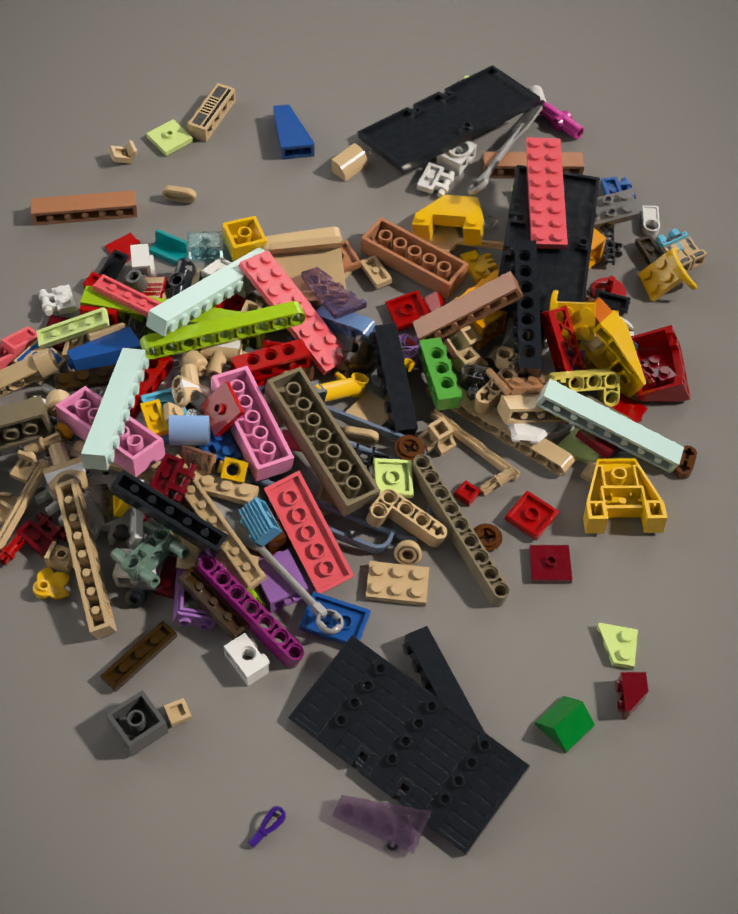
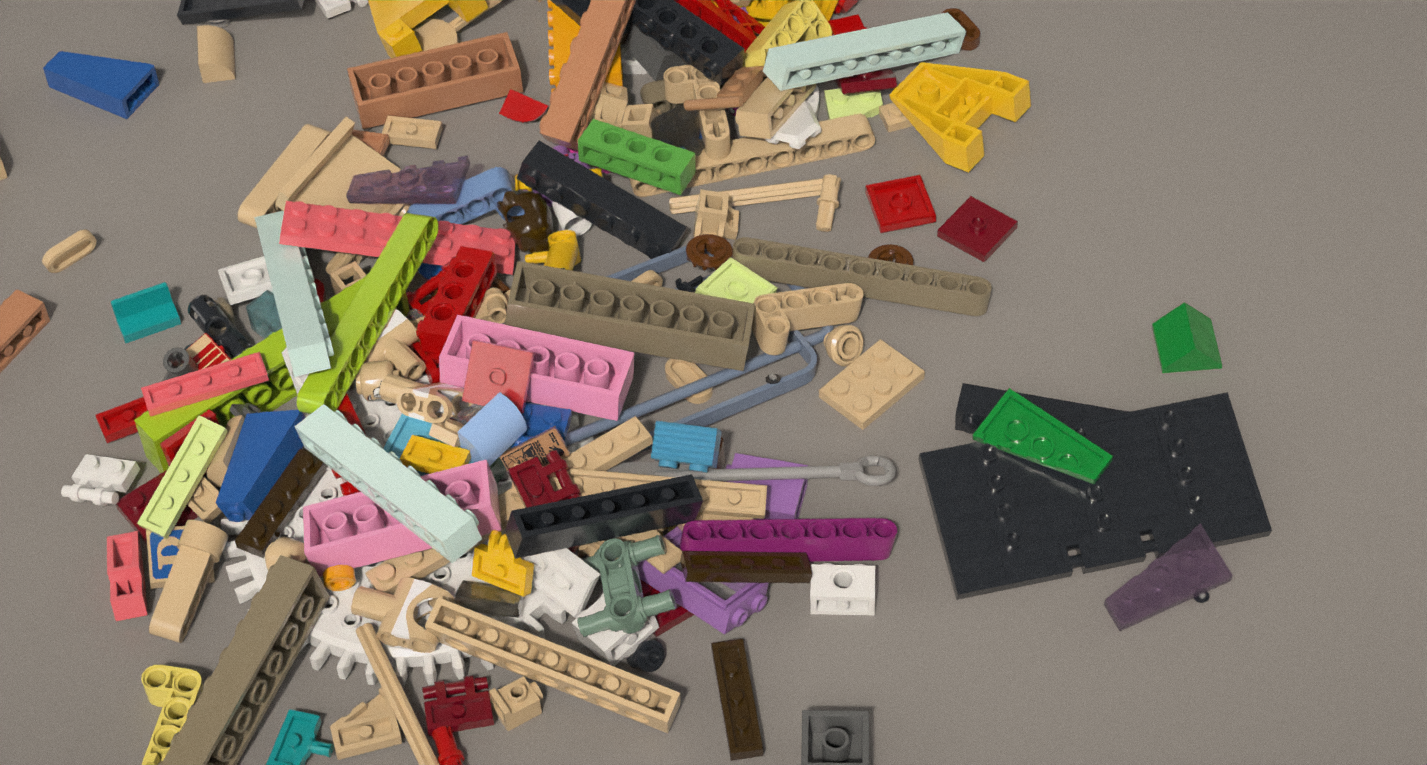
camera: 45 degrees left, 5 degrees down
tan bracket [10,450,39,484] -> none
tan axle [24,432,63,455] -> none
yellow plate [33,567,70,600] -> none
black tile [99,249,130,280] -> none
red piece [105,232,140,262] -> none
black piece [112,524,131,541] -> none
white brick [130,244,156,277] -> none
tan plate [164,698,192,727] -> none
clear light blue brick [187,231,223,260] -> none
yellow brick [218,457,248,483] -> none
yellow slope [222,216,267,262] -> none
dark purple piece [248,806,286,848] -> none
coral plate [264,471,355,594] -> none
blue plate [299,591,371,645] -> none
tan tile [345,390,389,427] -> none
red plate [385,290,428,332] -> none
red tile [454,480,481,506] -> none
yellow hinge [460,250,498,284] -> none
yellowish green wing [597,623,638,670] -> none
dark red slope [615,672,649,720] -> none
none -> green wing [972,388,1113,484]

